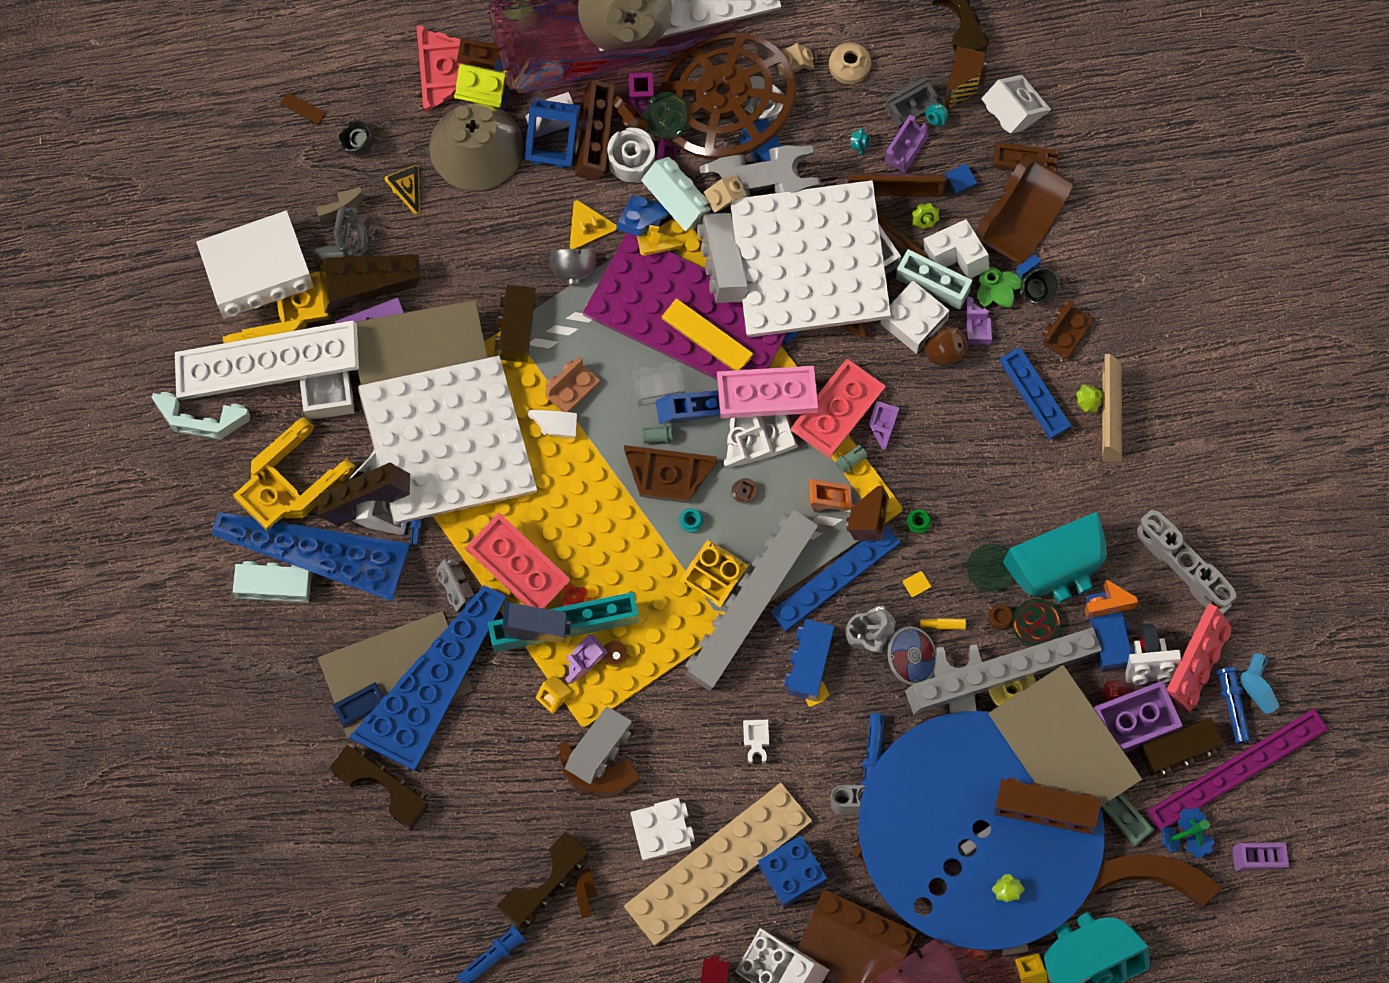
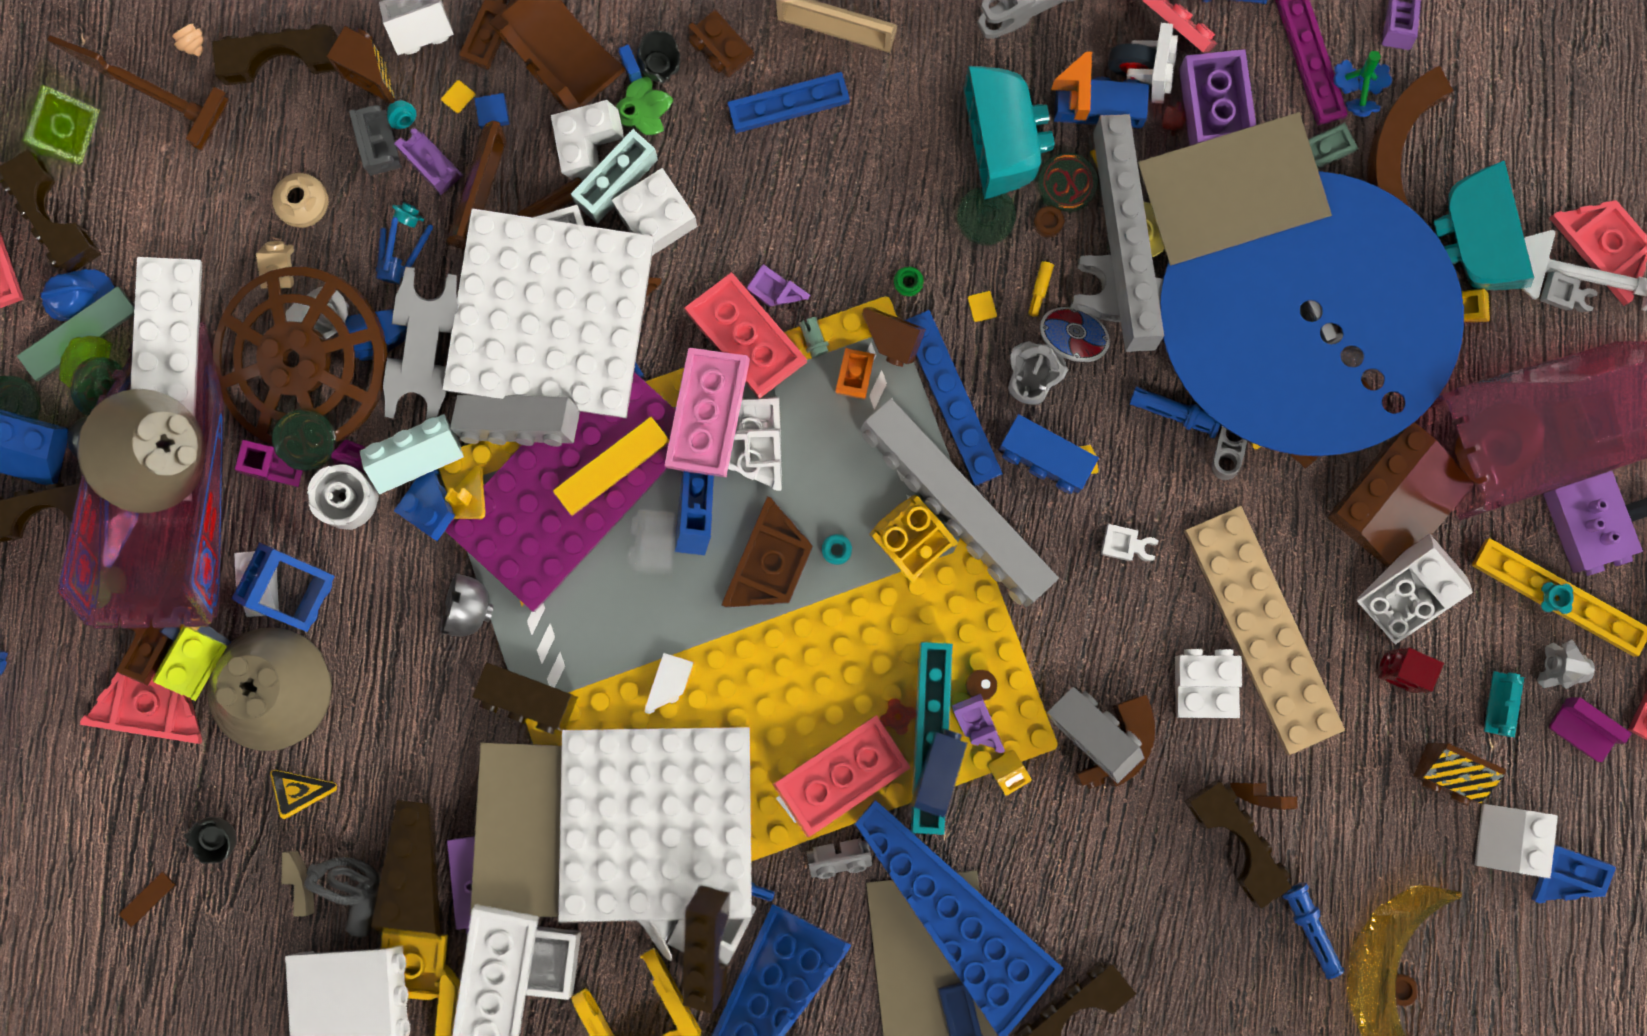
camera: 80 degrees left, 10 degrees up
nougat bracket [546,357,600,412] -> none
yellow piece [570,200,617,250] -> none
reddish brown brick [574,80,615,181] -> none
reddish brown plate [613,95,649,131] -> none
sand green pin [642,424,673,444] -> none
tan bracket [704,175,747,213] -> none
reddish brown tile [731,478,757,503] -> none
blue brick [757,835,827,909] -> none
lime piece [912,203,940,230] -> none
reddish brown helmet [924,326,969,365] -> none
medium lavender slope [966,297,992,345] -> none
lime piece [992,874,1025,903] -> none
reddish brown brick [994,778,1101,835] -> none
lime piece [1076,385,1103,413] -> none
dark brown brick [1140,717,1224,777] -> none
none -> blue plant [375,217,433,284]
none -> yellow sticker [441,80,475,113]

